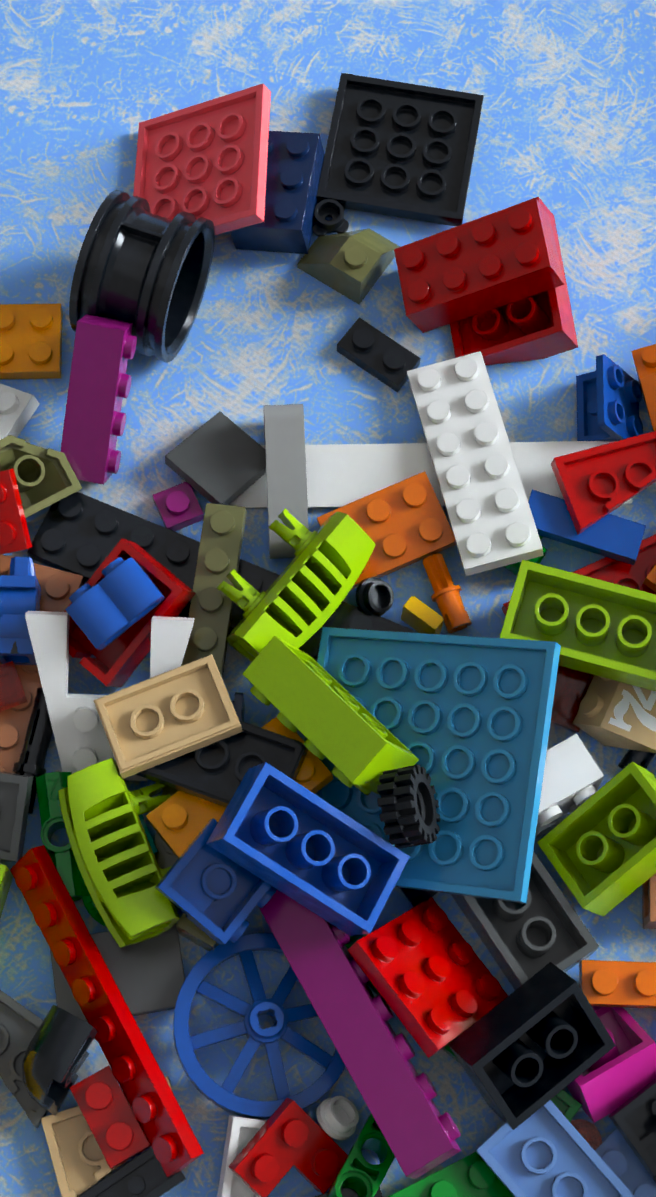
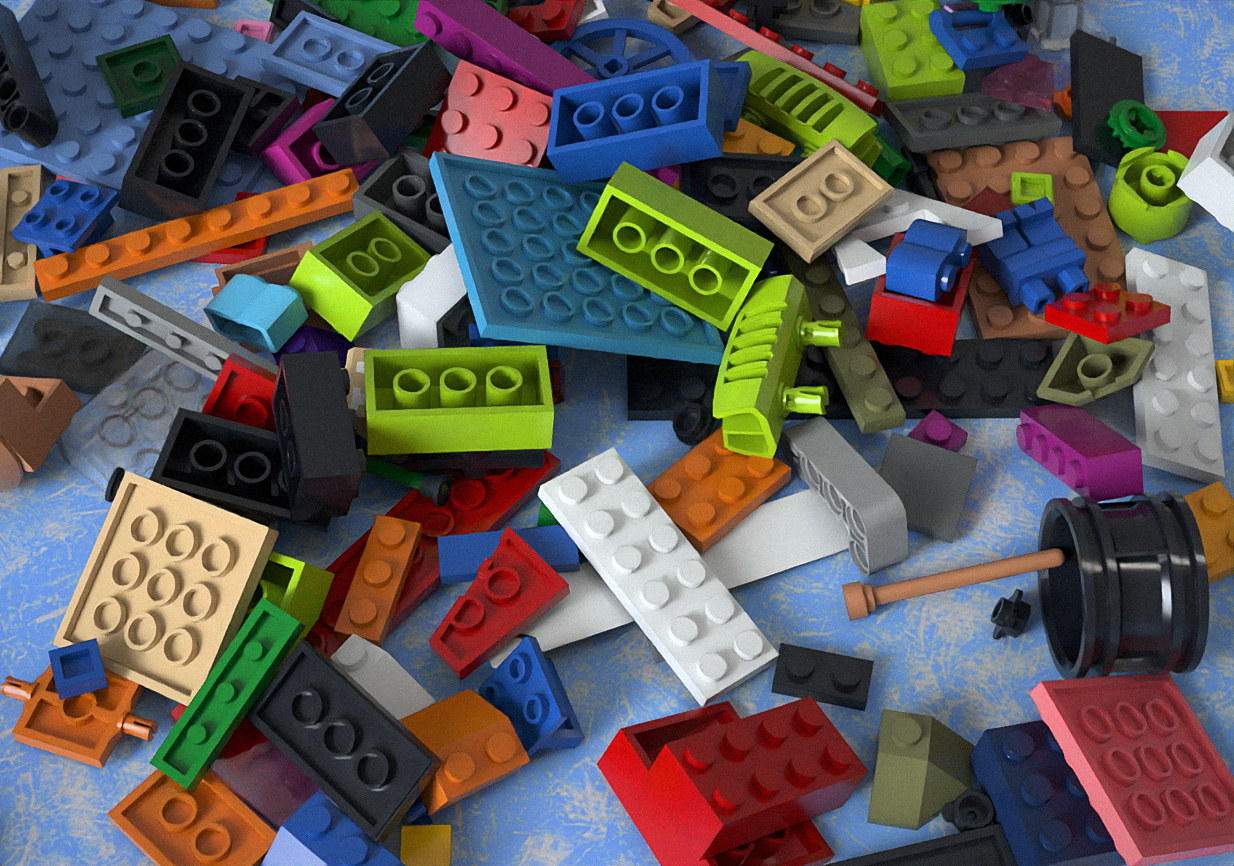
camera: 160 degrees right, 15 degrees down
black tyre [377,765,440,849] -> none
yellow tile [401,596,444,634] -> none
orange axle [423,553,472,633] -> none
none -> nougat piece [842,548,1066,621]
none -> black plate [991,589,1031,640]

